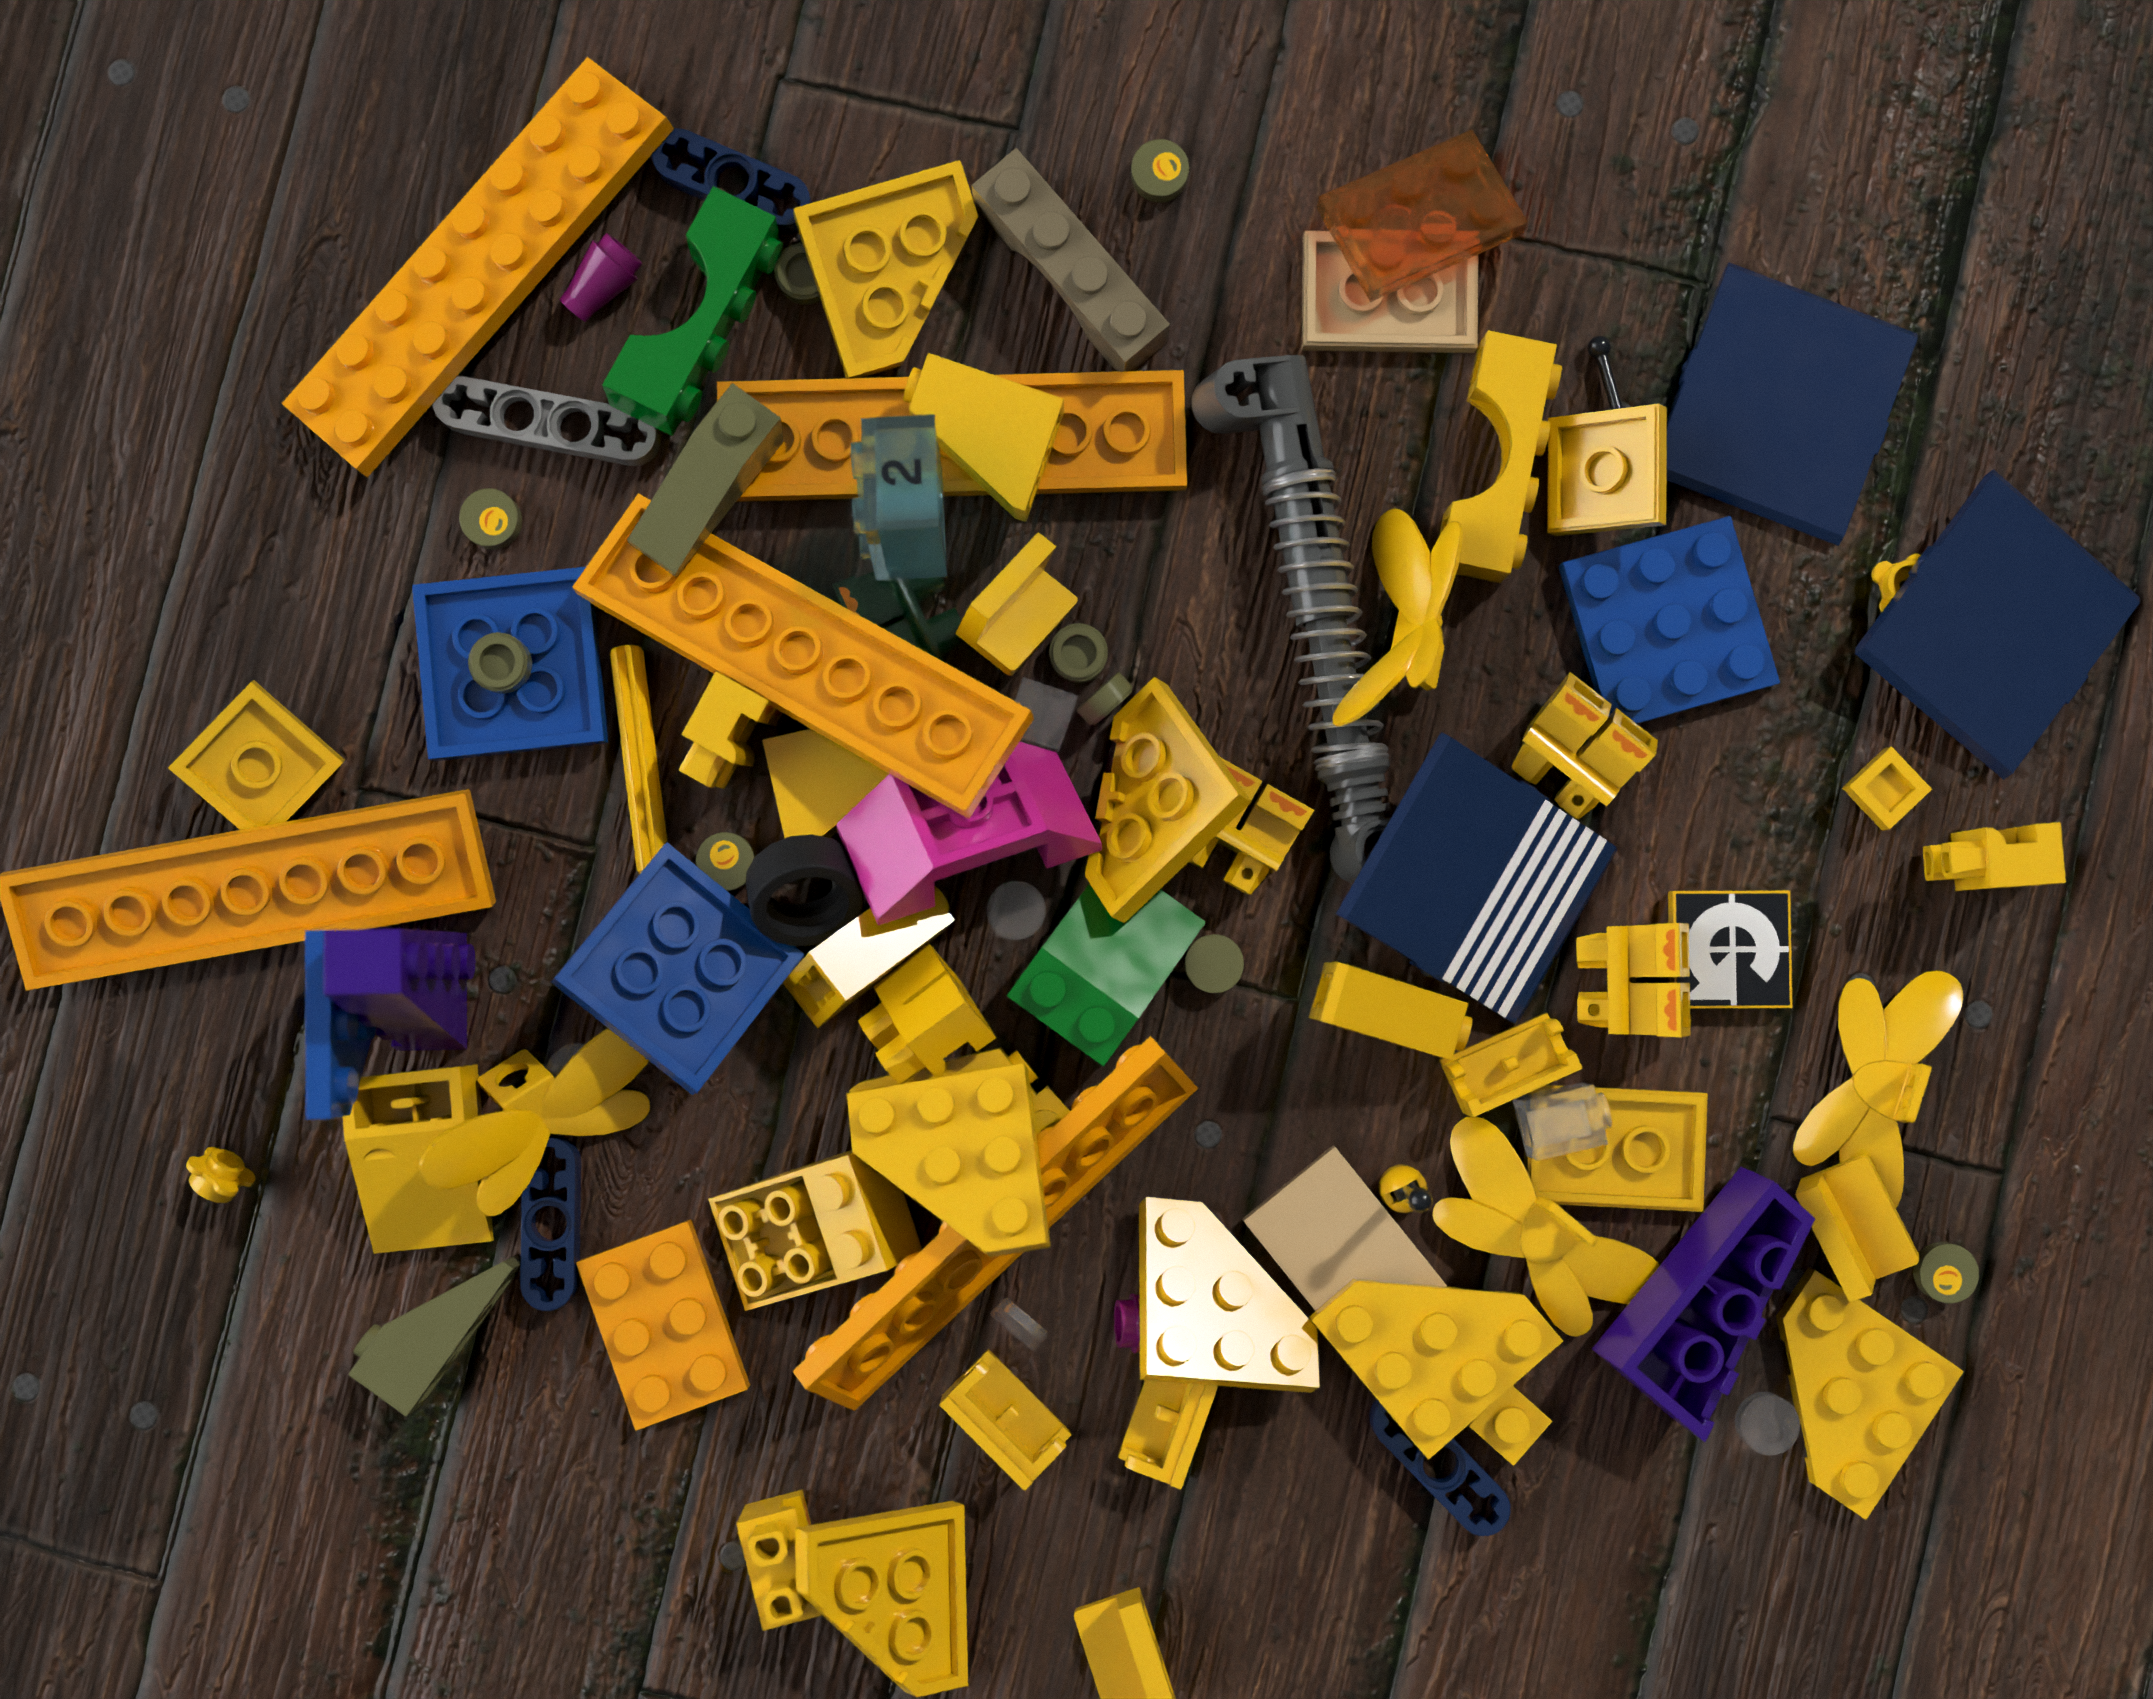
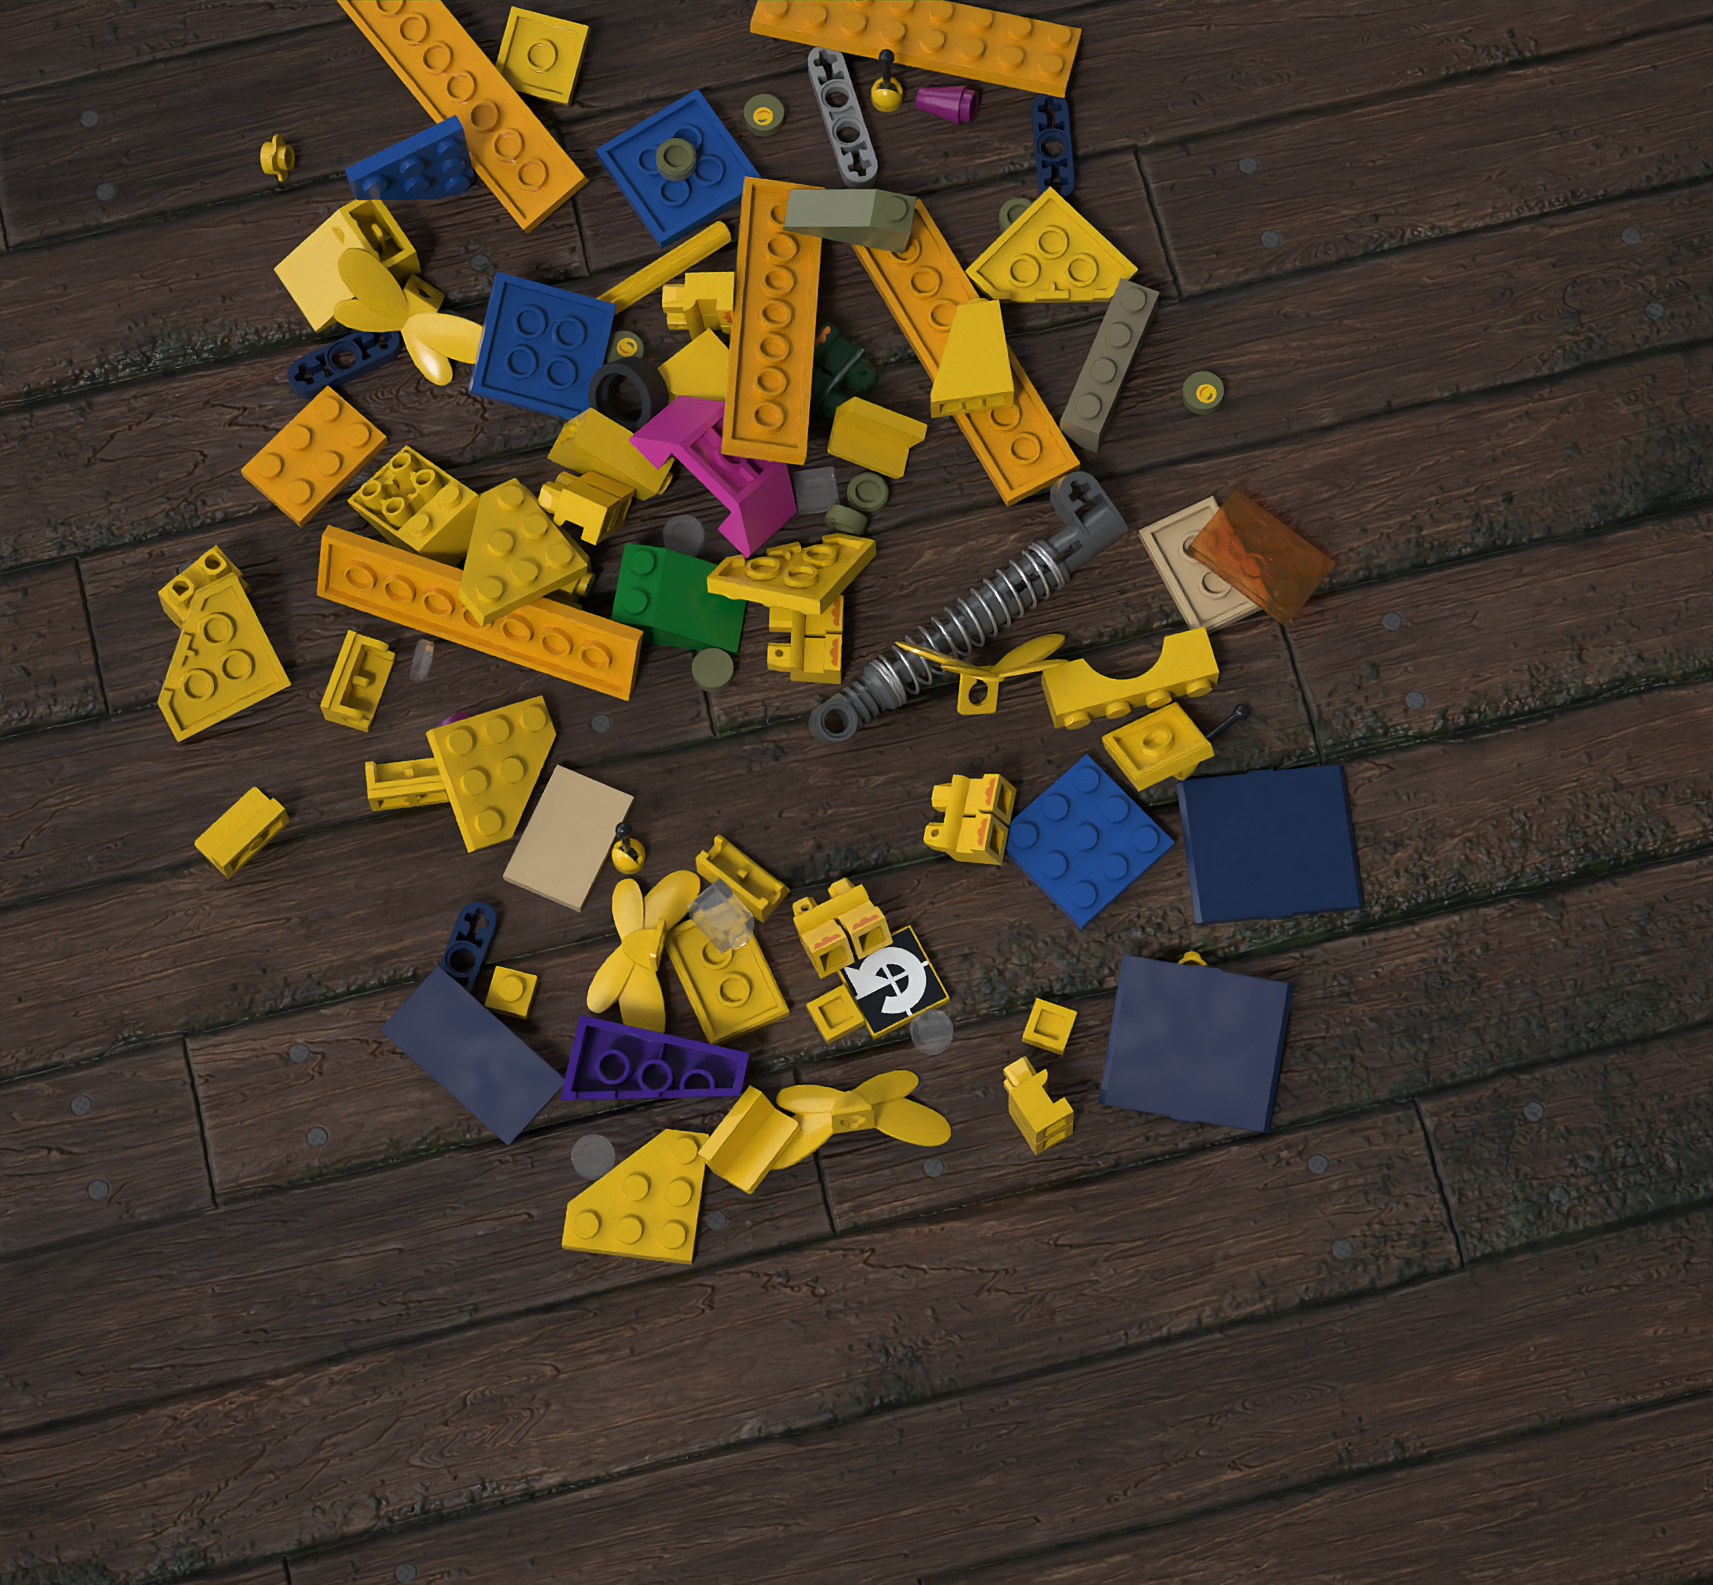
camera: 65 degrees right, 15 degrees down
dark purple wedge [324,929,476,1051] -> none
olive slope [348,1255,521,1417] -> none
green arch [602,186,783,436] -> none
clear light blue brick [851,414,947,581] -> none
yellow slope [1308,962,1473,1060] -> none
yellow plate [1308,1279,1563,1460] -> none
dark blue piece [1336,732,1618,1026] -> none
olive tile [1913,1242,1979,1304] -> none
none -> dark blue tile [380,966,565,1146]
none -> yellow plate [806,984,865,1045]
none -> yellow hinge [871,49,903,112]
none -> clear tile [910,1009,953,1055]

